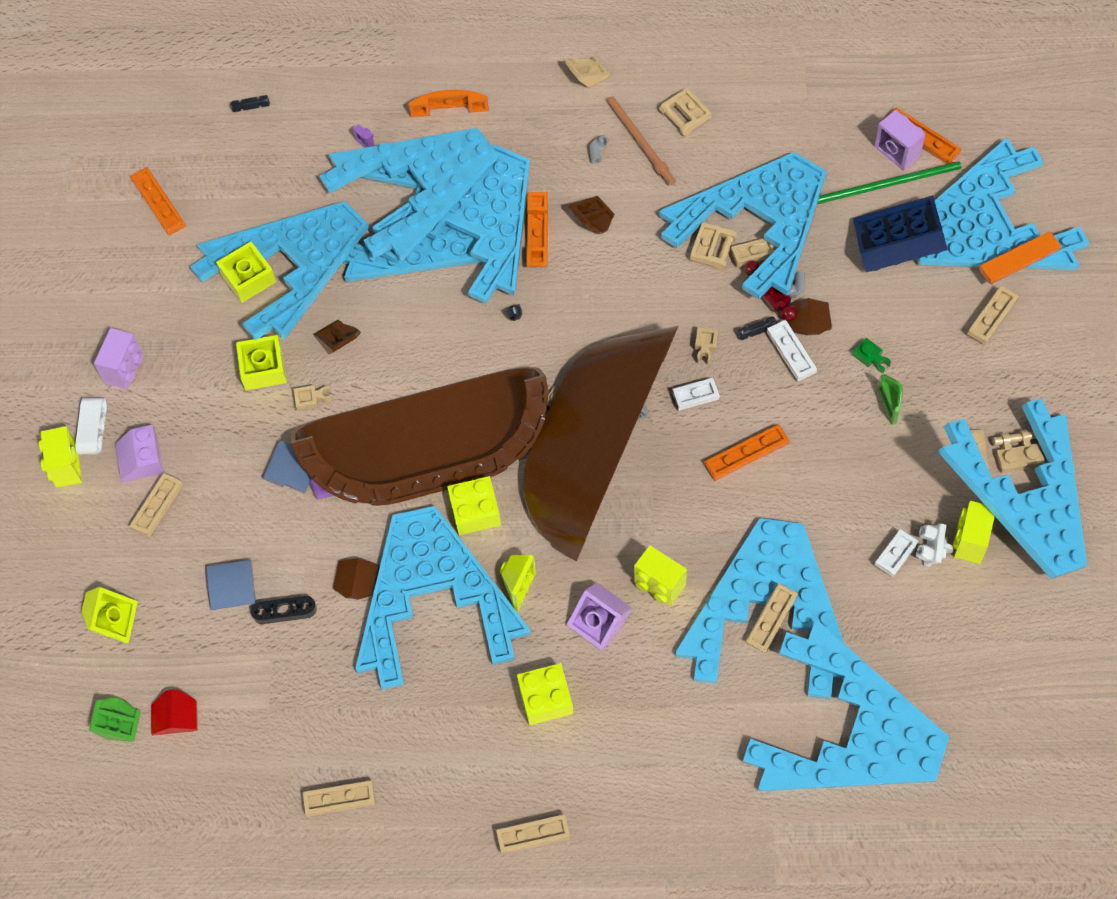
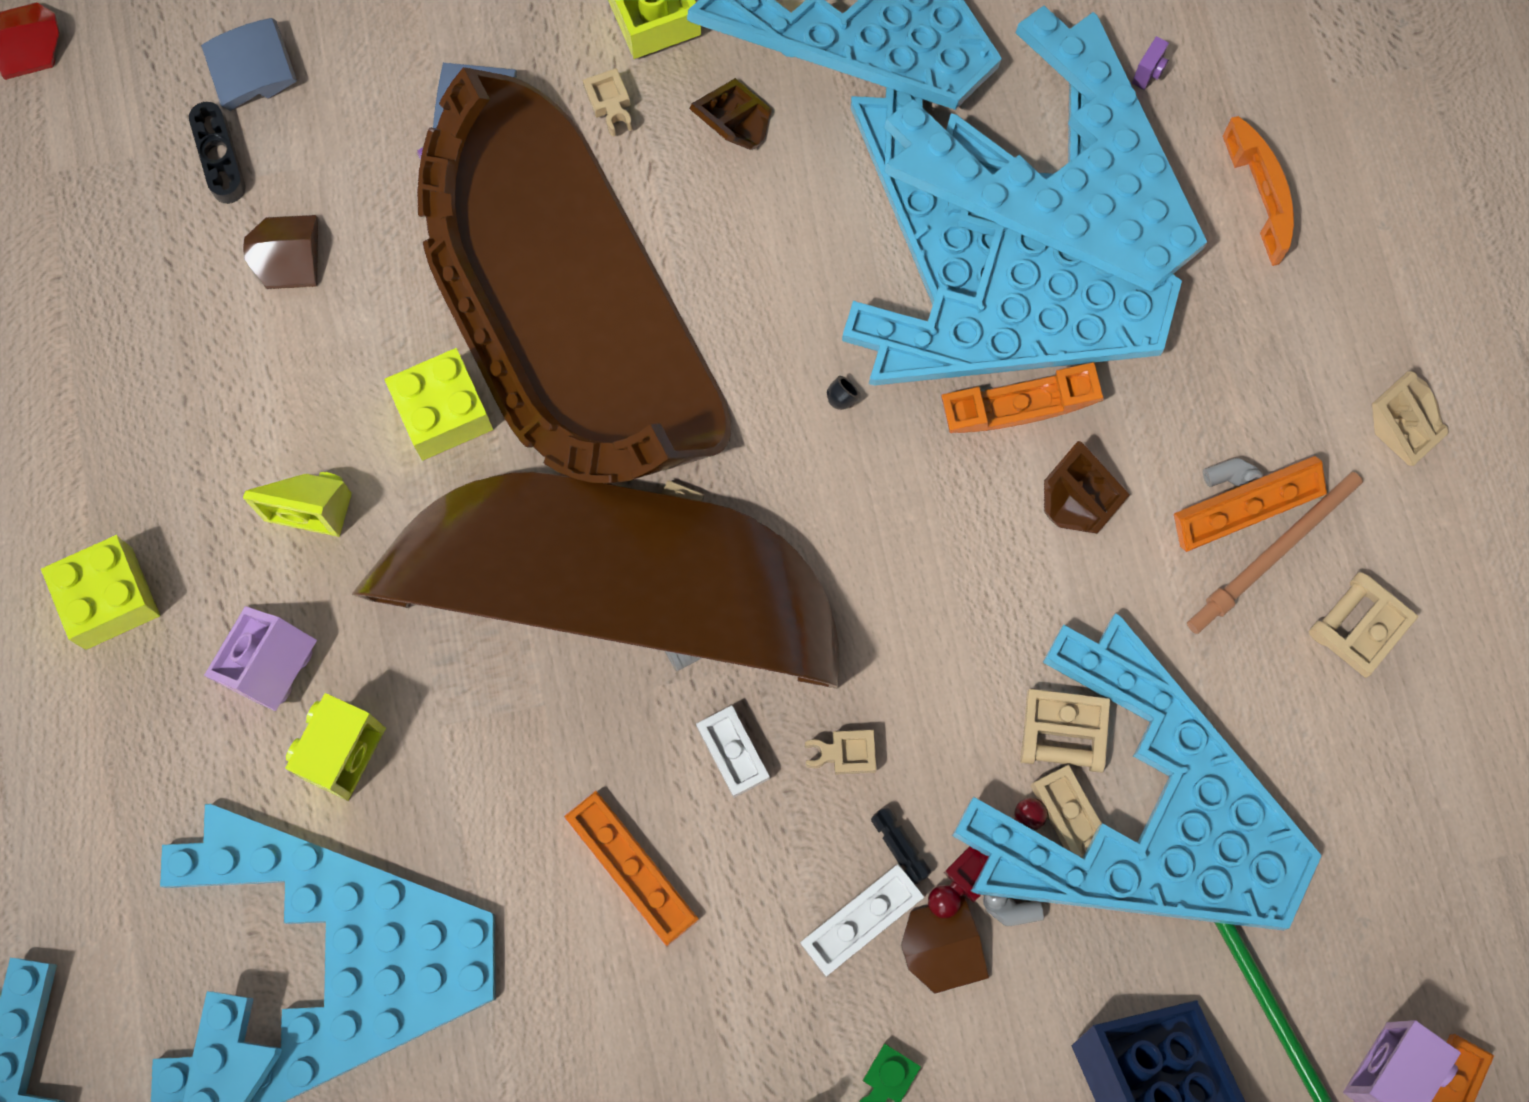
camera: 75 degrees right, 10 degrees up
medium azure wing [356,506,531,690] -> none
tan tile [746,583,798,653] -> none
none -> orange tile [1174,456,1327,552]

